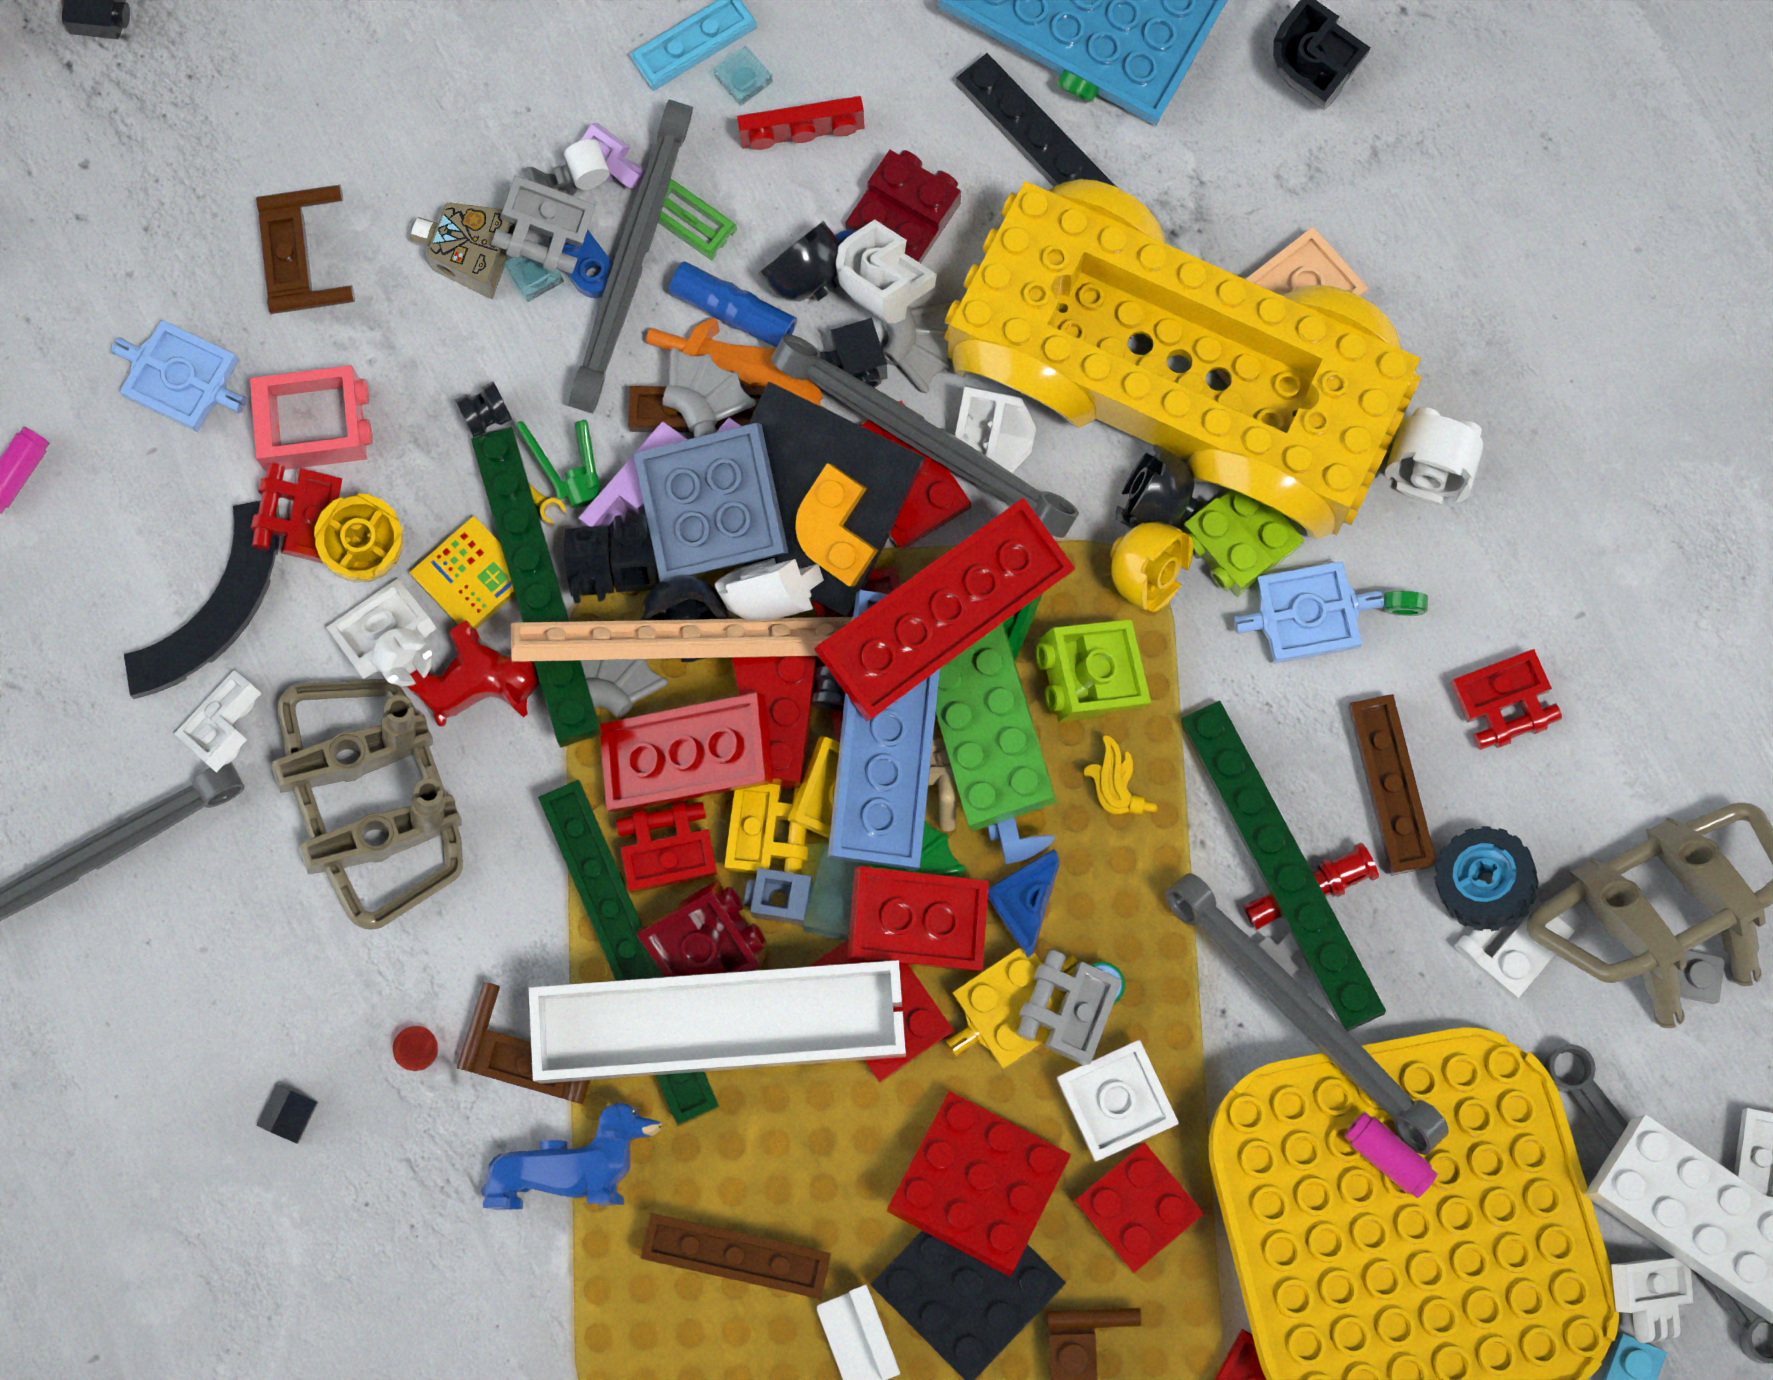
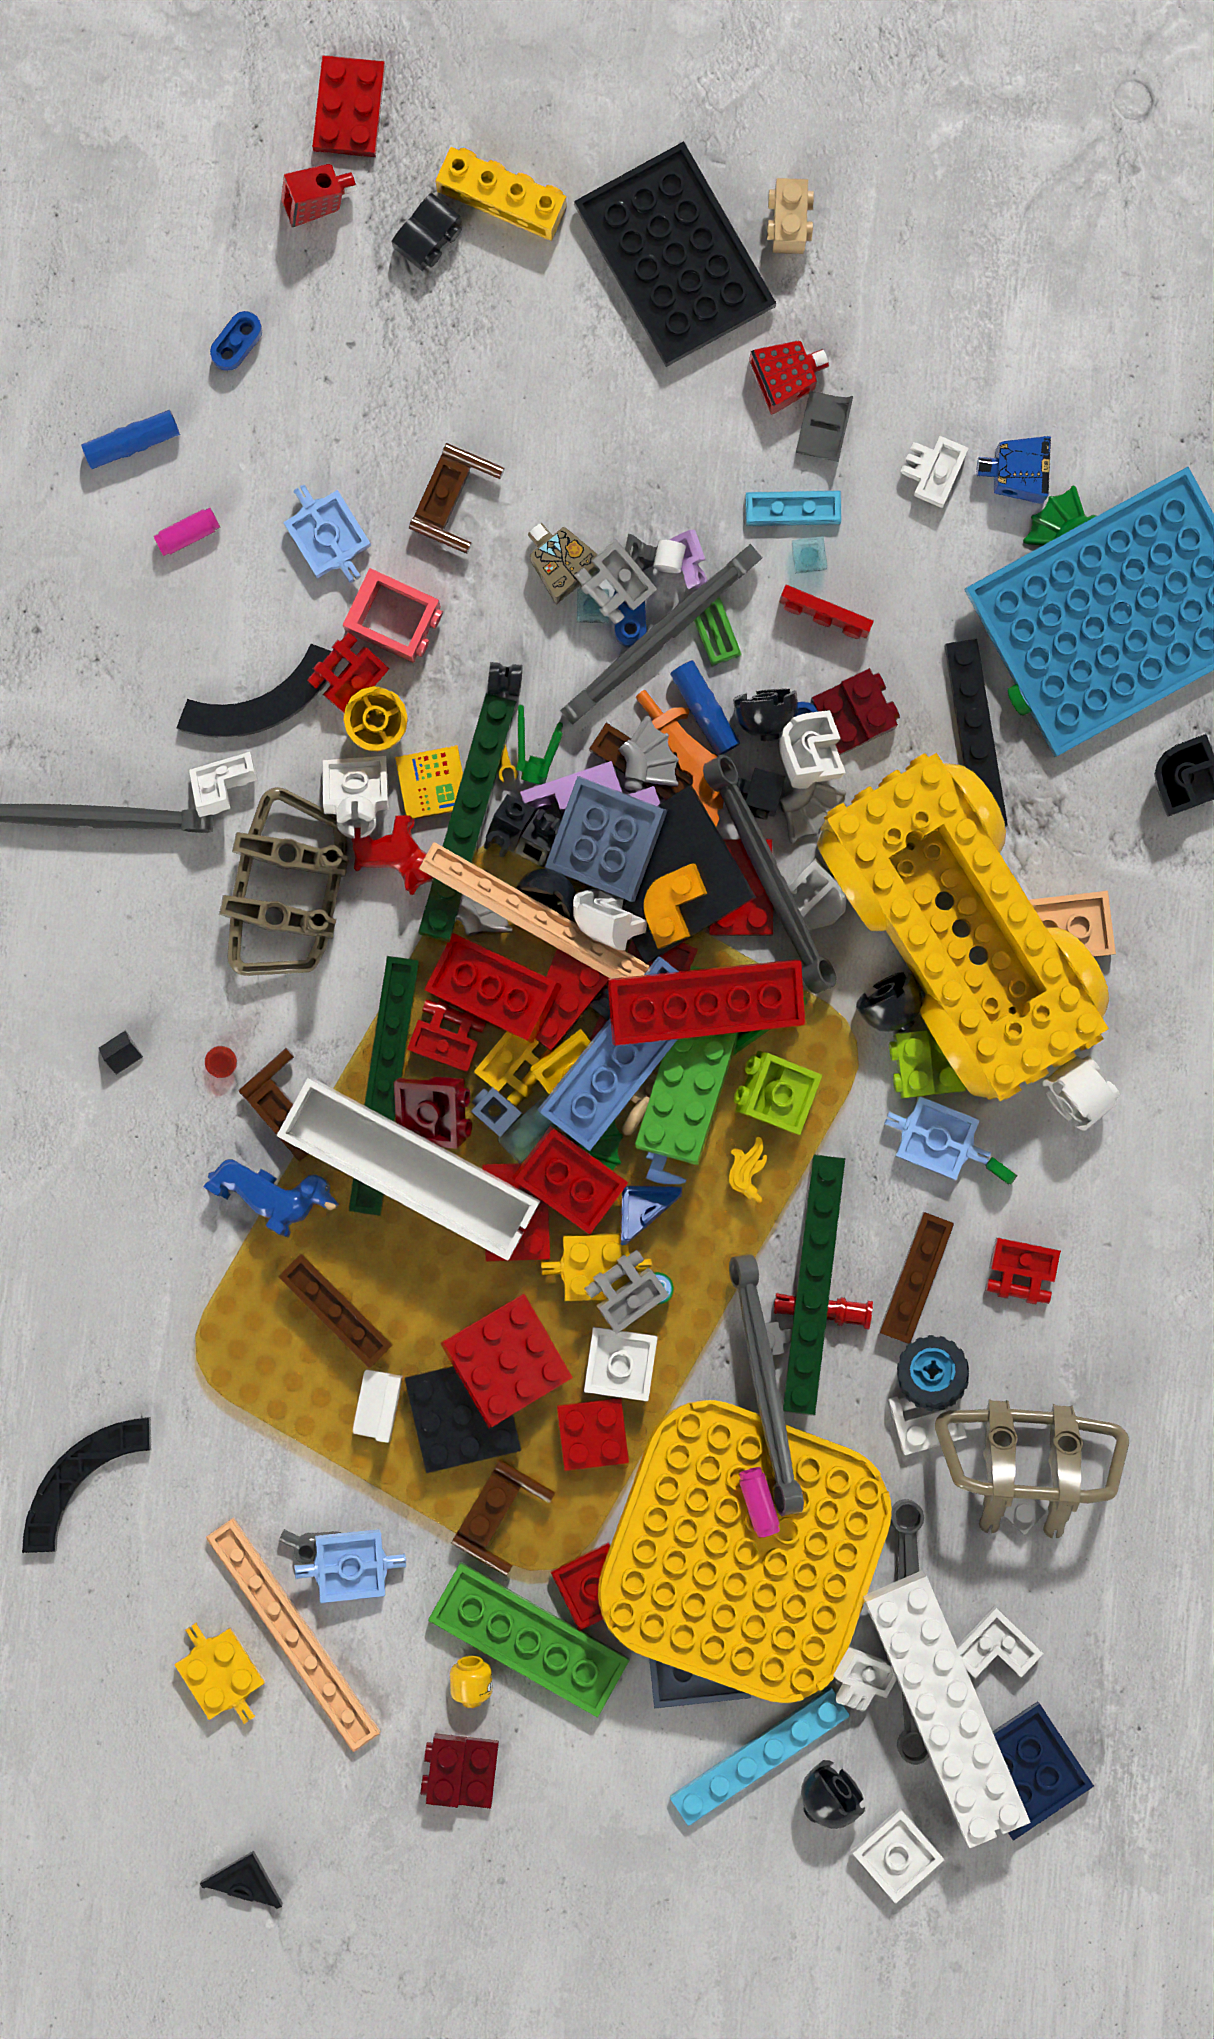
camera: 25 degrees right, 10 degrees up
yellow cylinder [1110,522,1194,612] -> none

